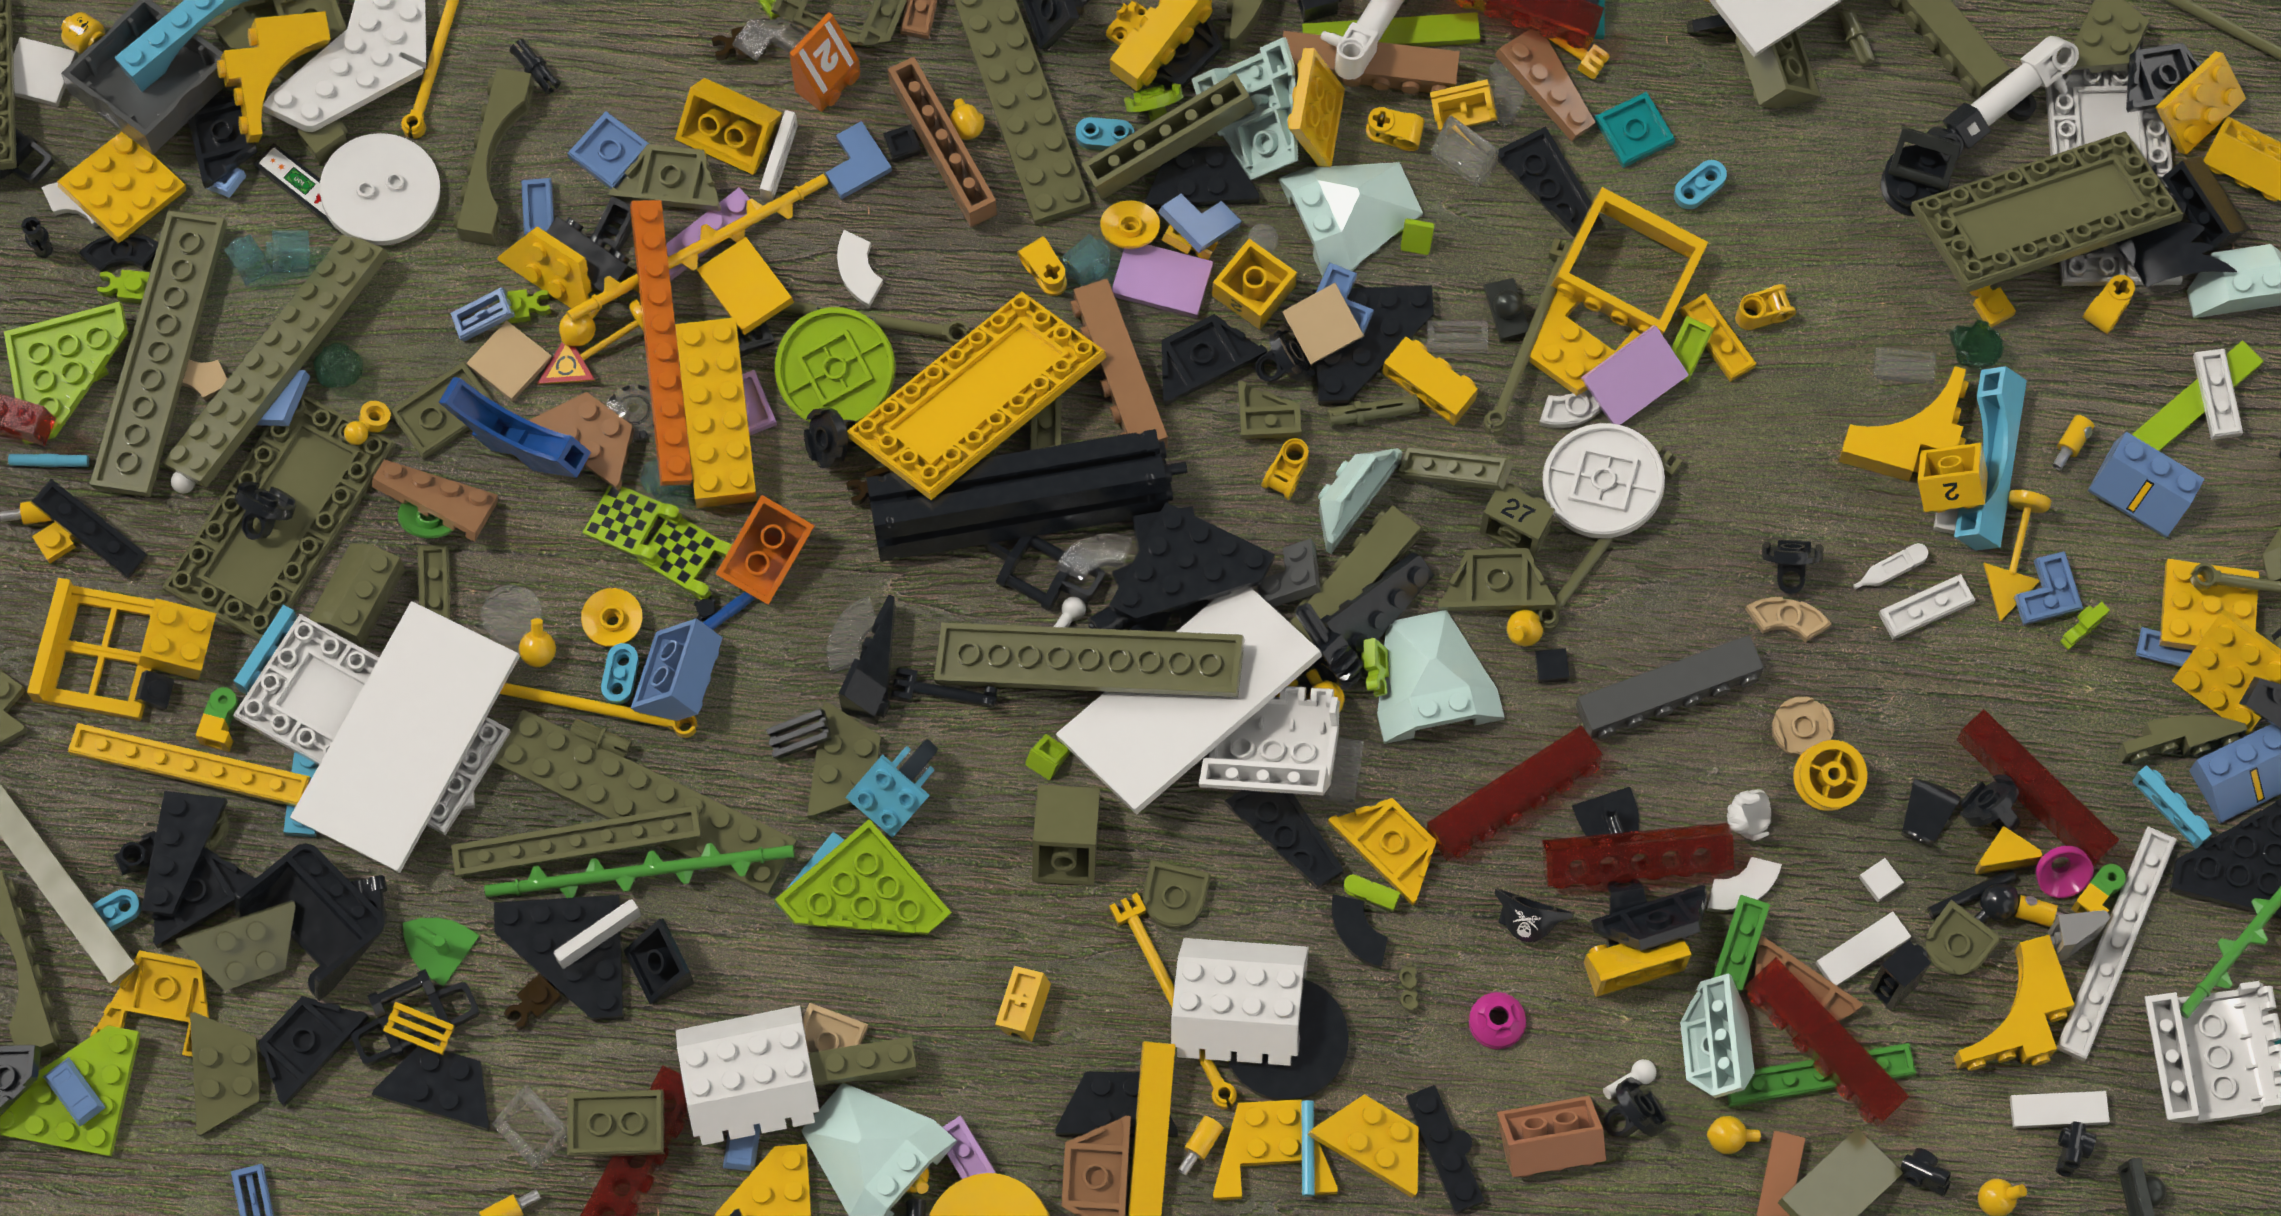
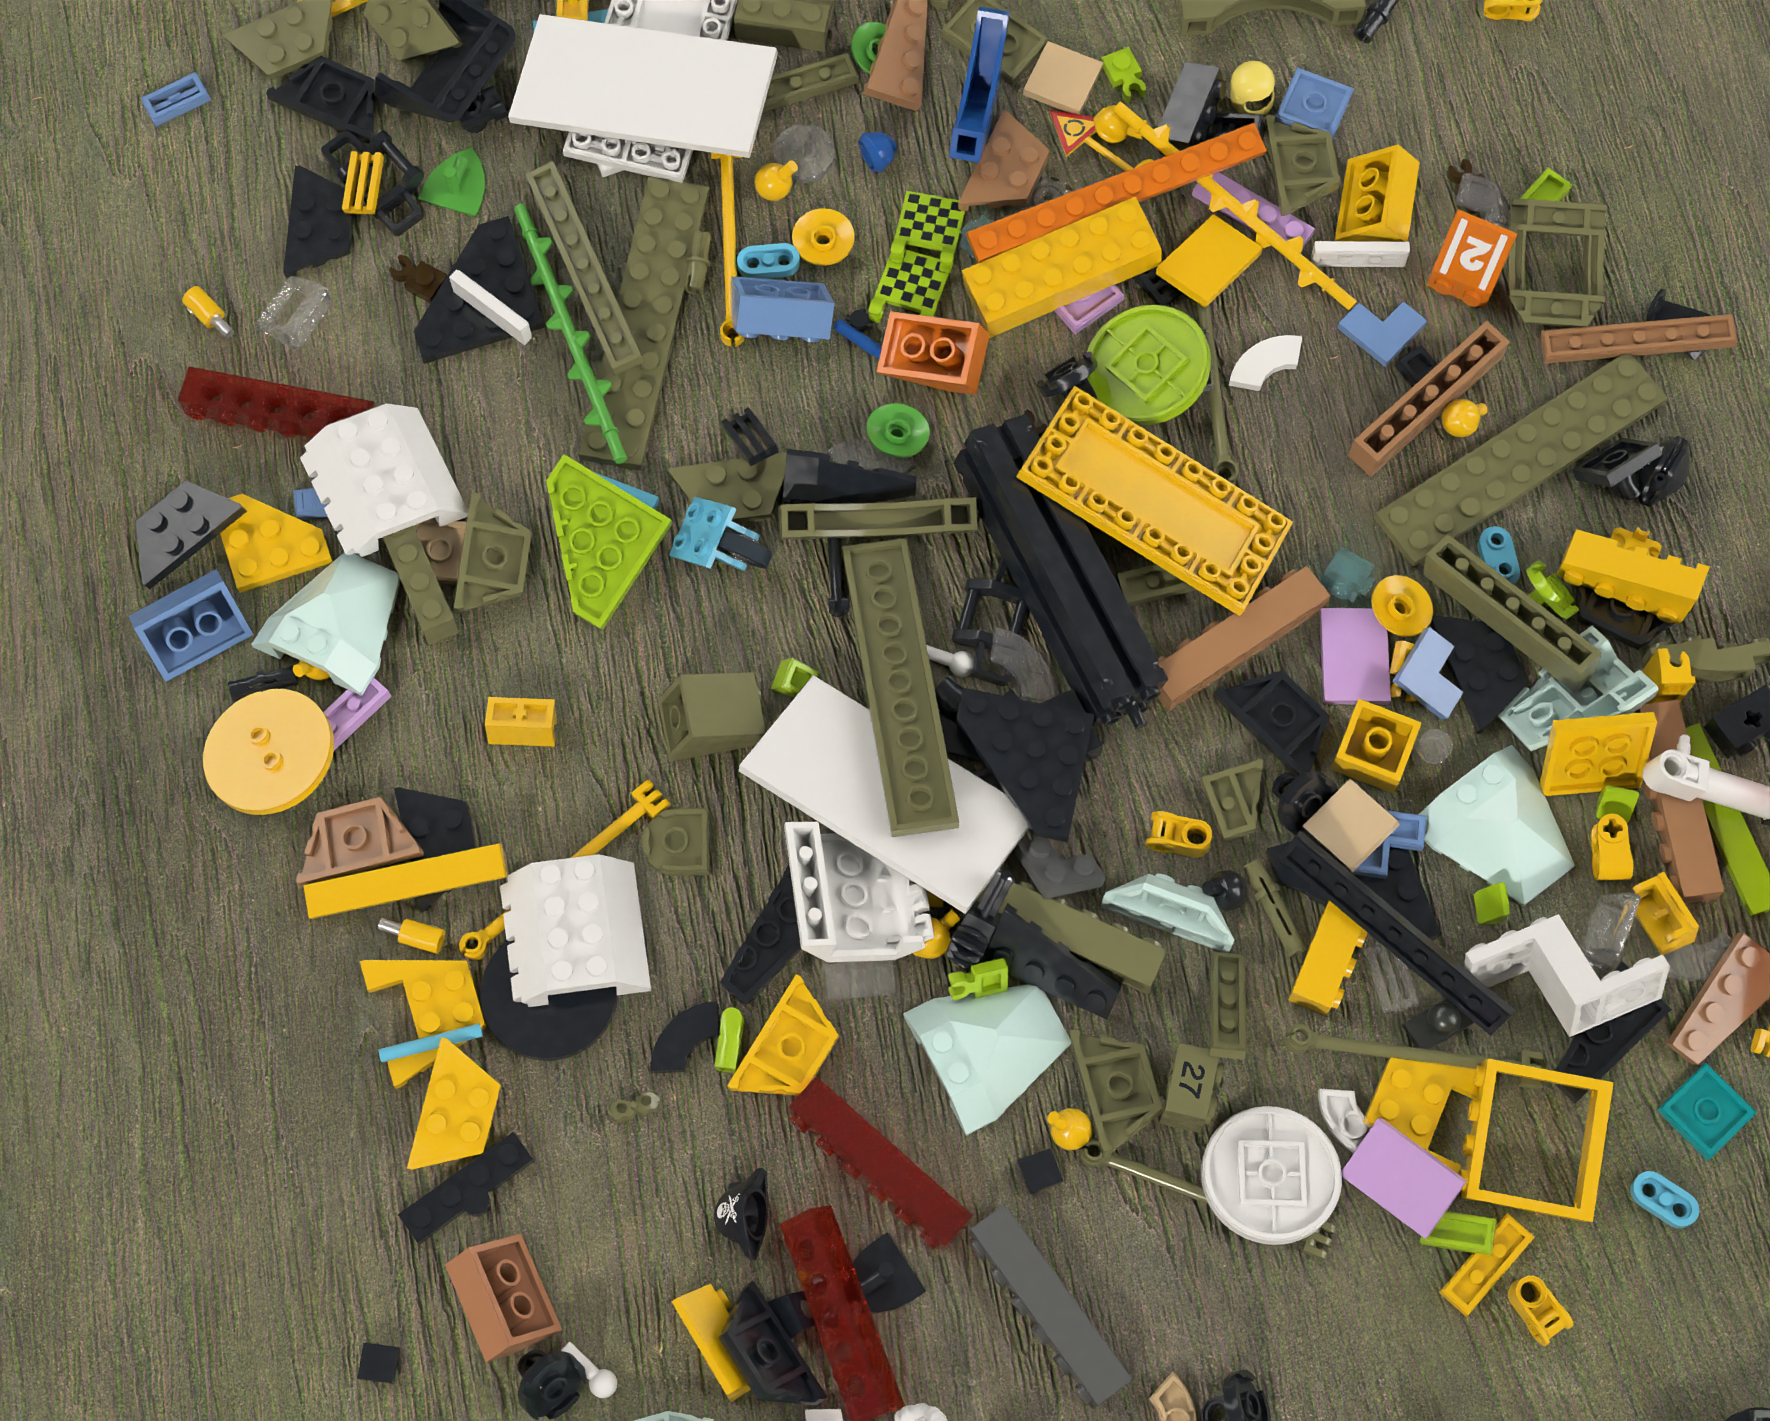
camera: 75 degrees right, 0 degrees up
medium blue tile [450,287,515,342] -> none
yellow wing [497,227,592,309] -> none
medium blue tile [521,178,554,236] -> none
olive tile [567,1089,664,1158] -> none
black slope [623,918,694,1004] -> none
yellow piece [1017,236,1067,296] -> none
dark pink piece [1468,992,1526,1050] -> none
none -> olive wing [452,492,532,613]
none -> olive arch [778,497,978,540]
none -> blue cone [858,132,897,173]
none -> bright green dish [866,403,930,458]
none -> black piece [1202,870,1248,911]
none -> light yellow helmet [1230,60,1275,116]
none -> black tile [1278,831,1514,1036]
none -> white bracket [1464,914,1670,1037]
none -> lime slope [1595,785,1639,823]
none -> yellow hinge [1642,648,1696,704]

